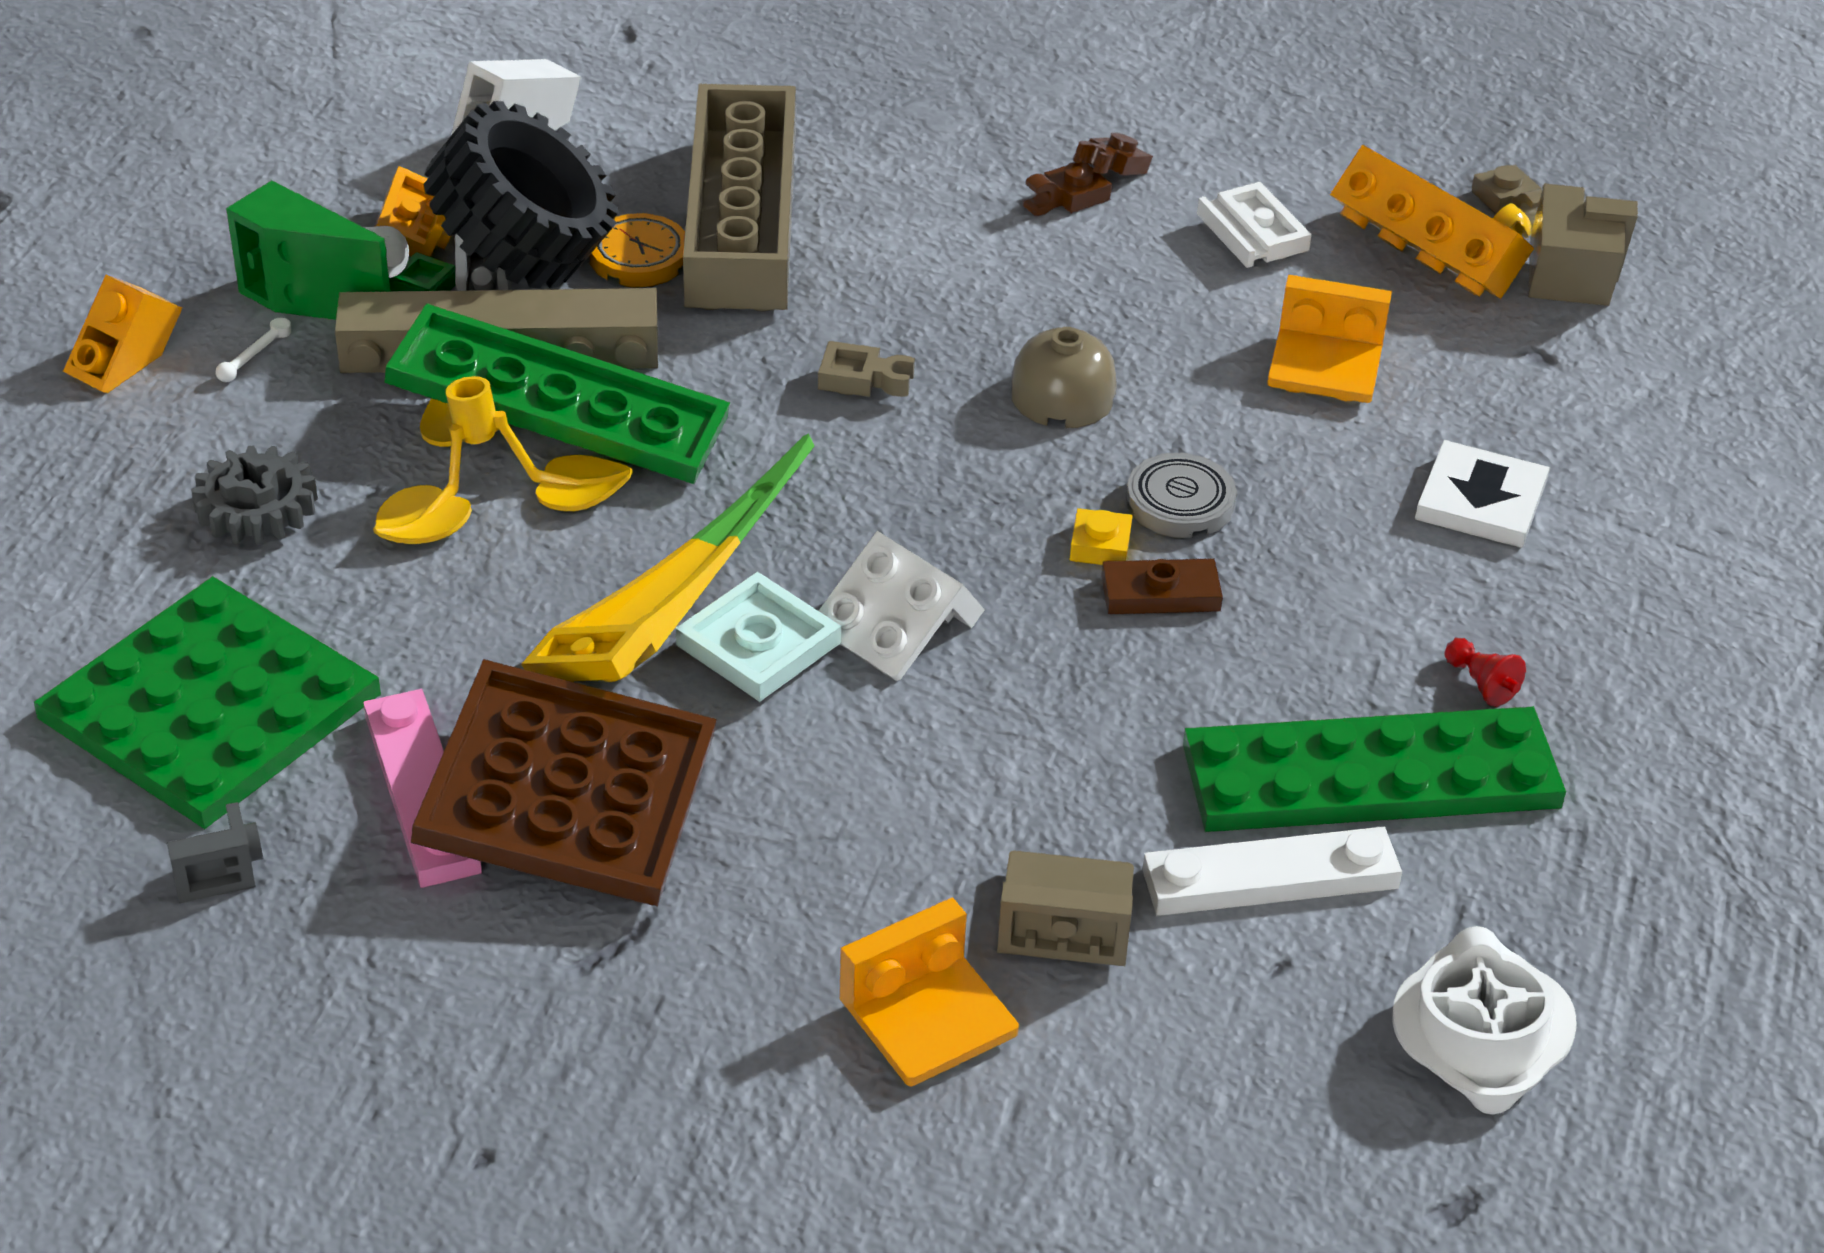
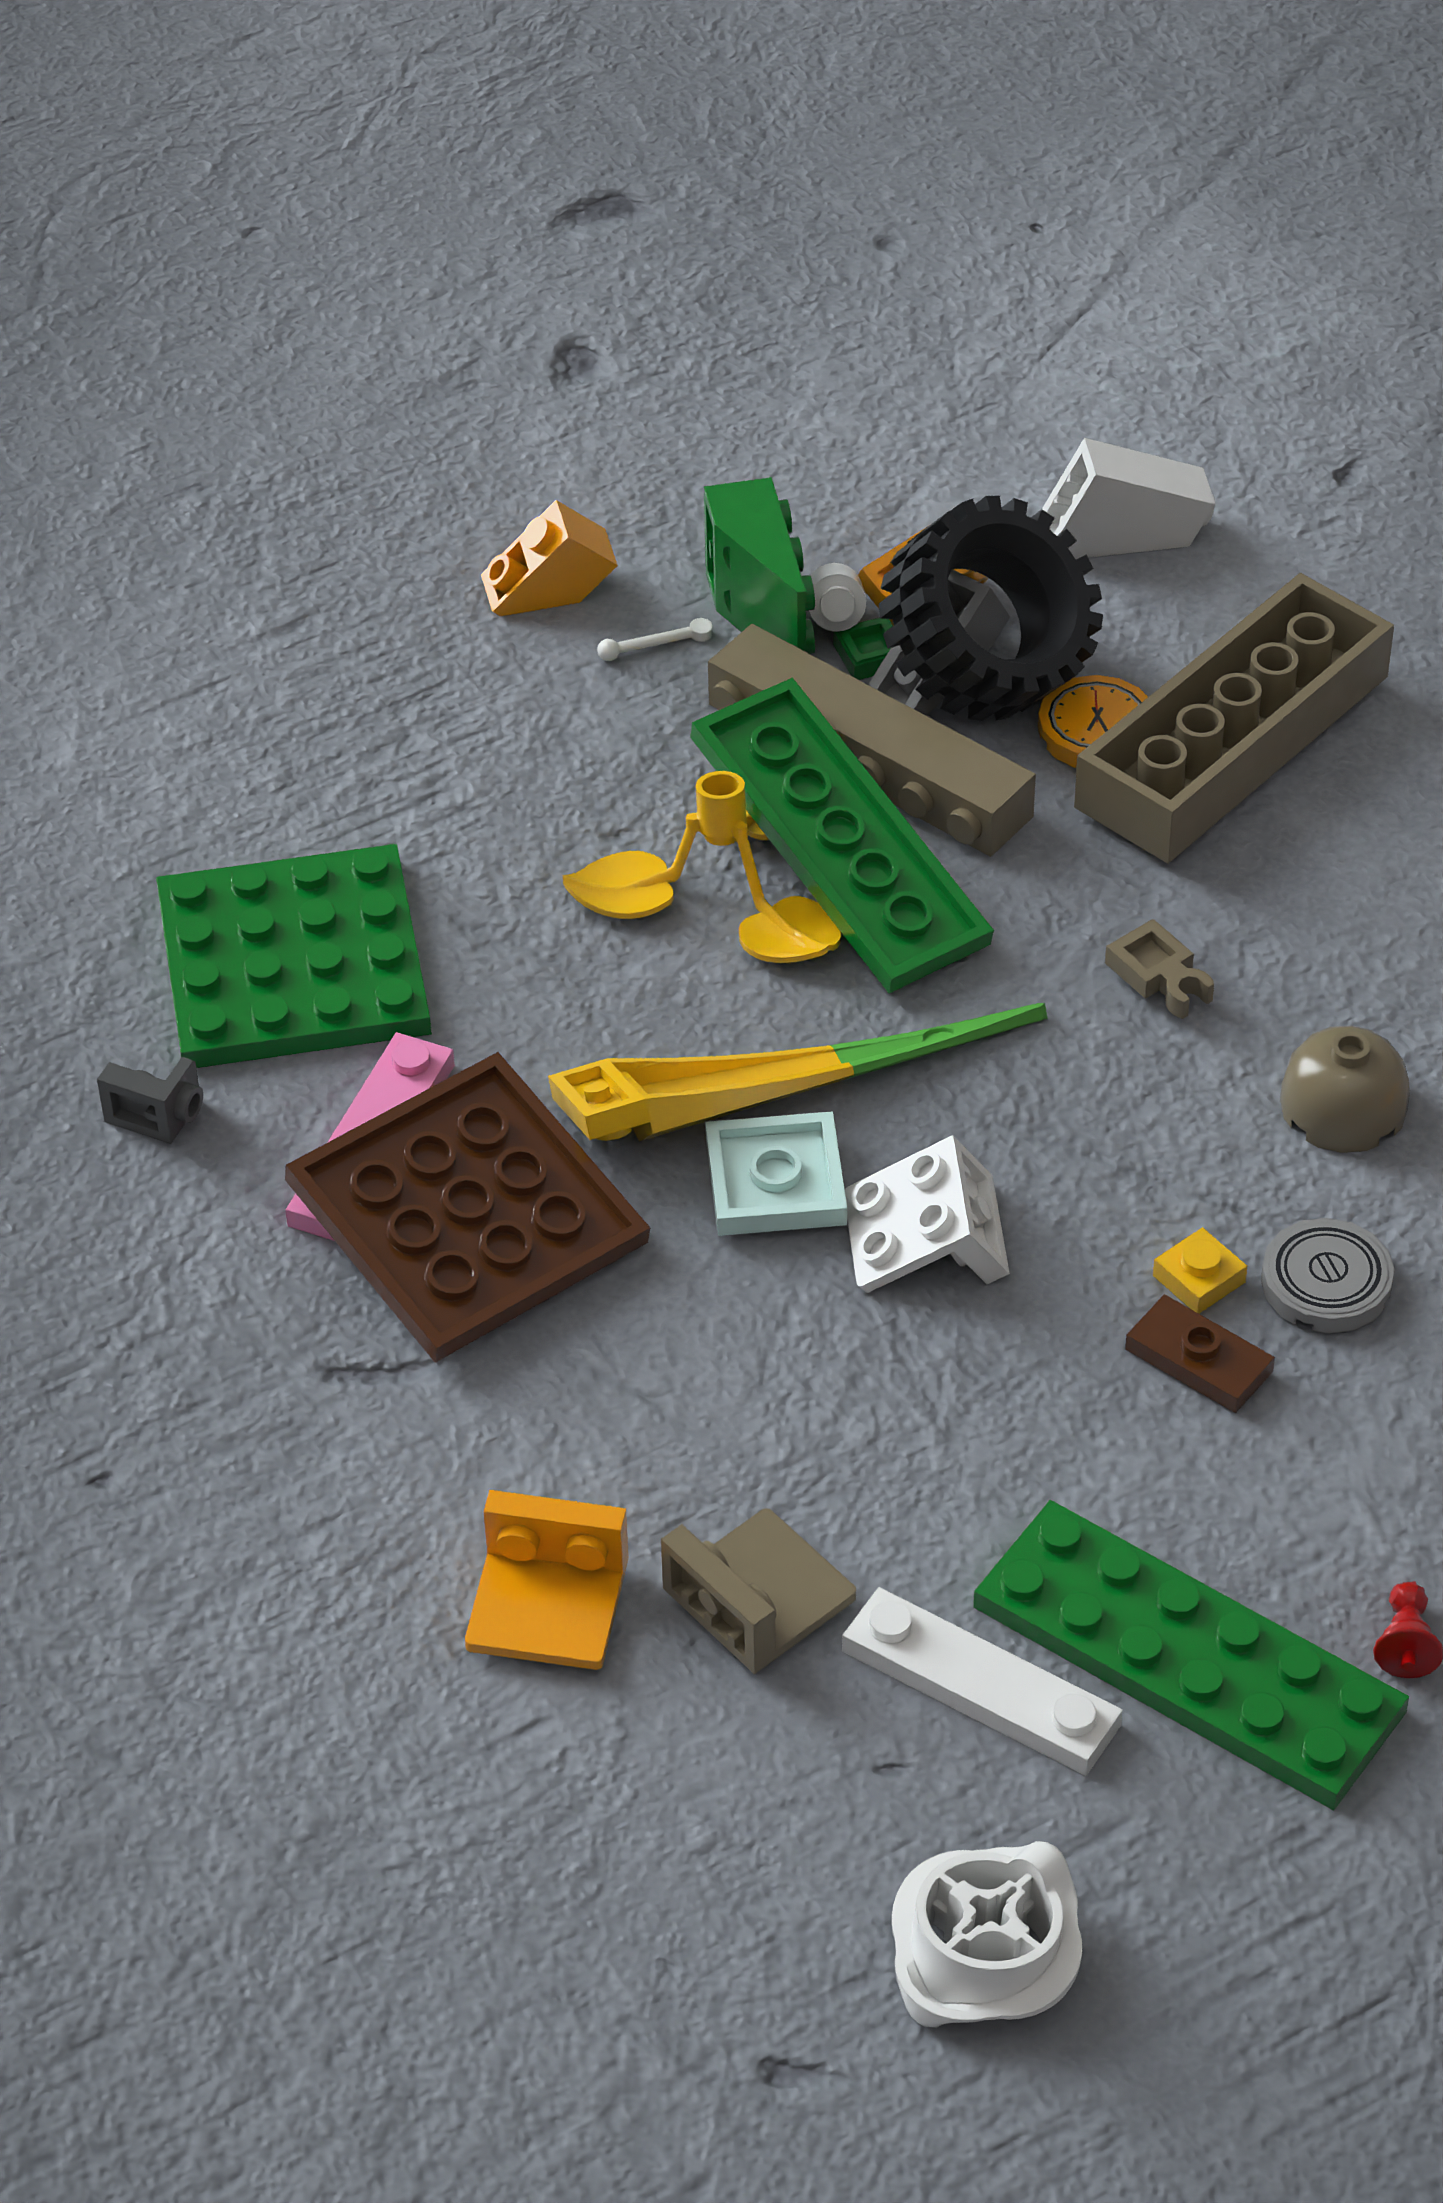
camera: 45 degrees right, 5 degrees up
dark grey gear [191,445,318,544] -> none

